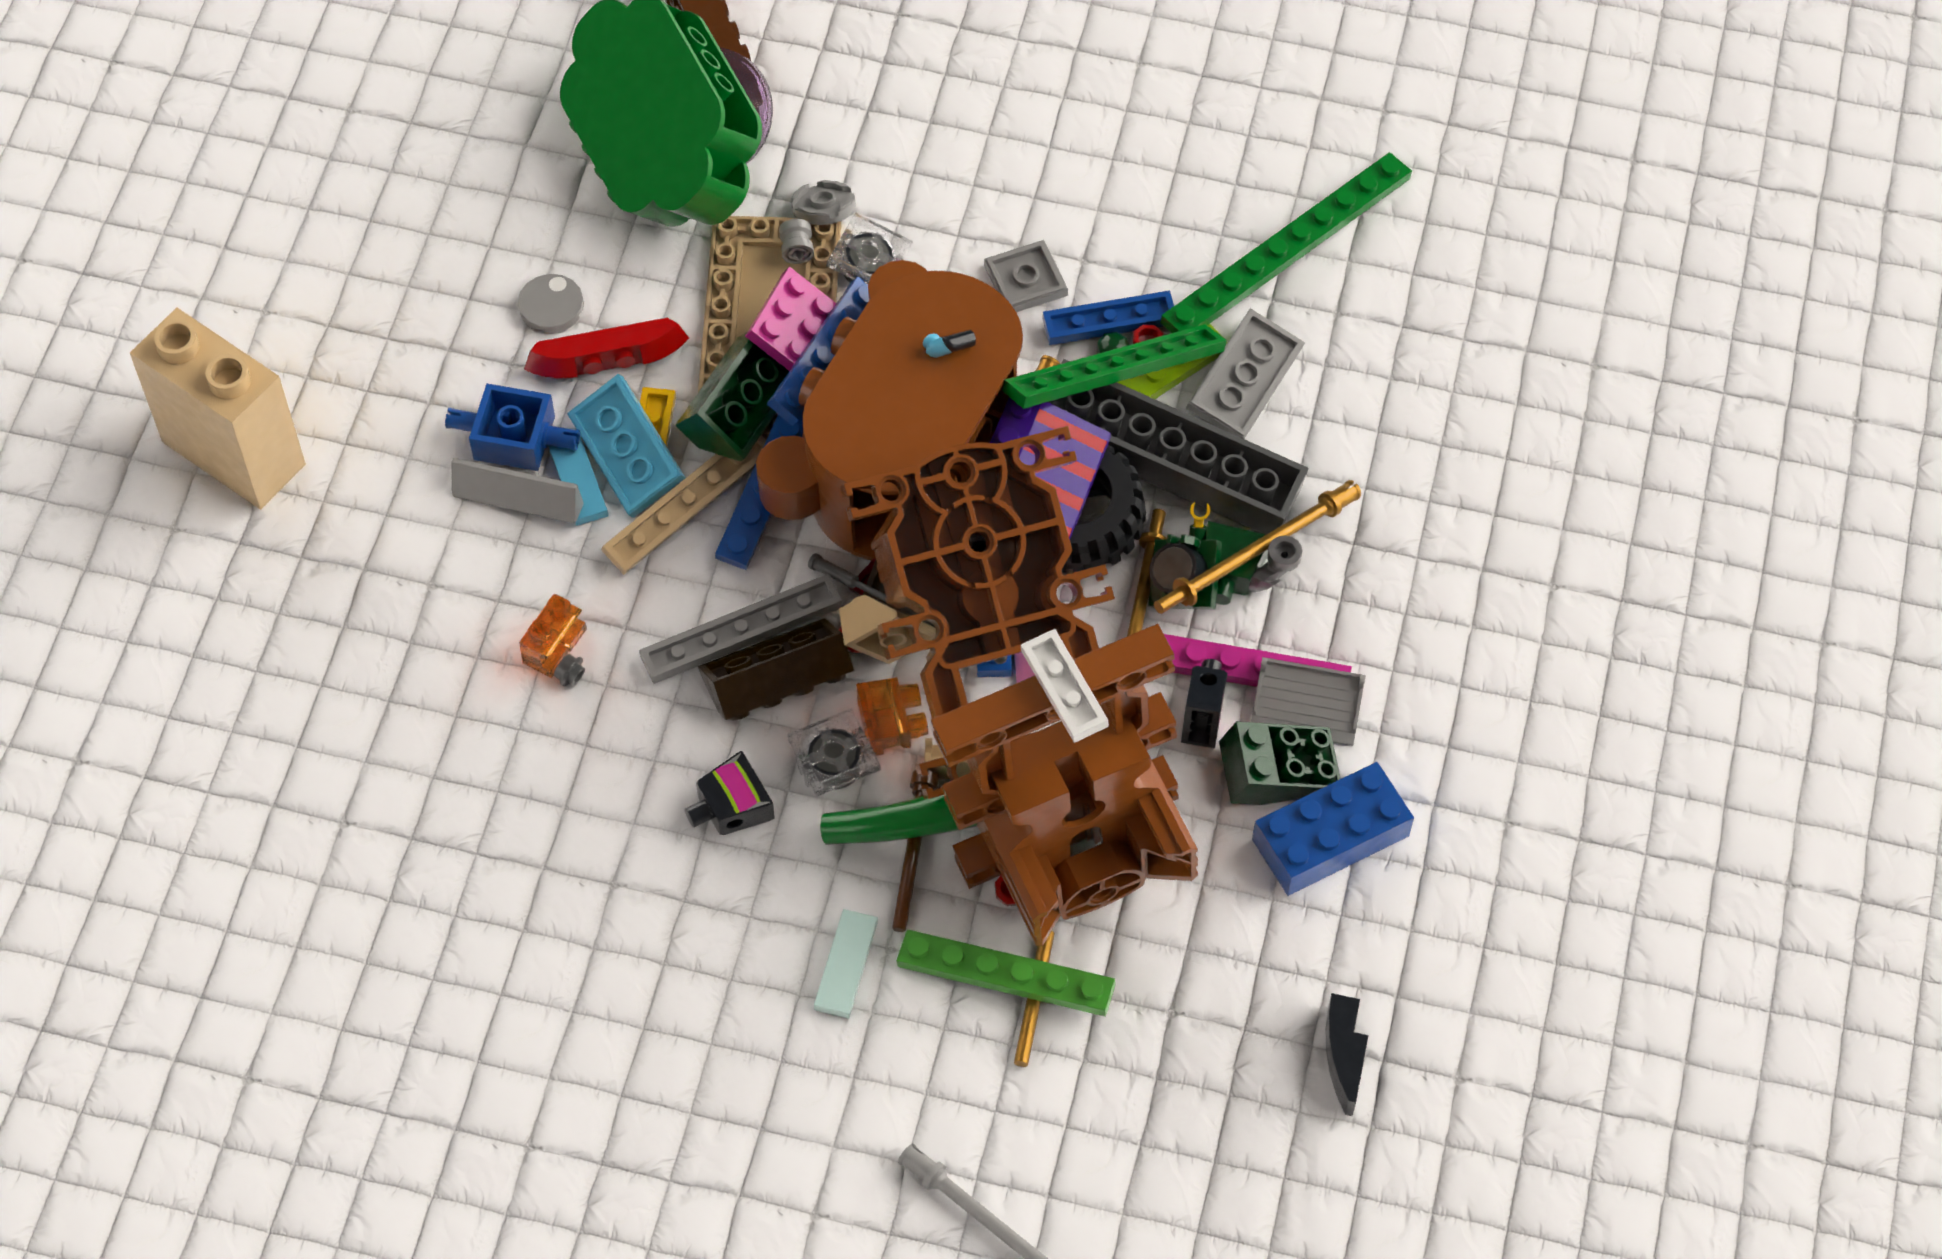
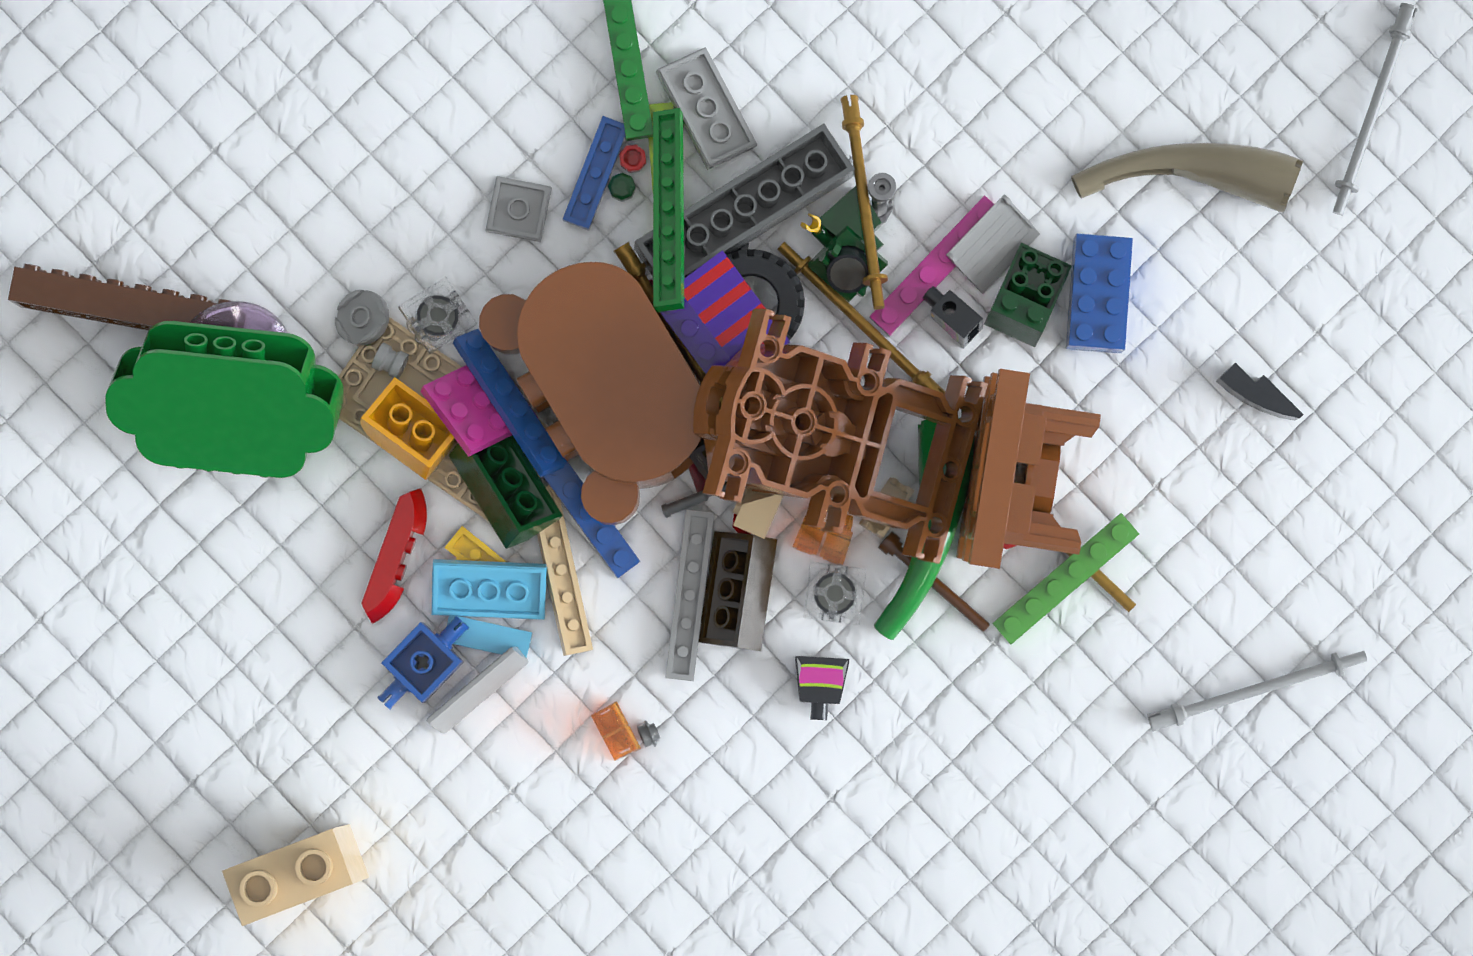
camera: 55 degrees left, 25 degrees up
light grey tile [518,274,584,334] -> none
light aqua tile [814,909,878,1019] -> none
arm [923,330,976,358] -> none
white plate [1021,629,1109,743] -> none
none -> light orange brick [360,377,457,480]
none -> dark tan brick [1071,143,1304,213]
none -> light grey bar [1333,3,1418,216]

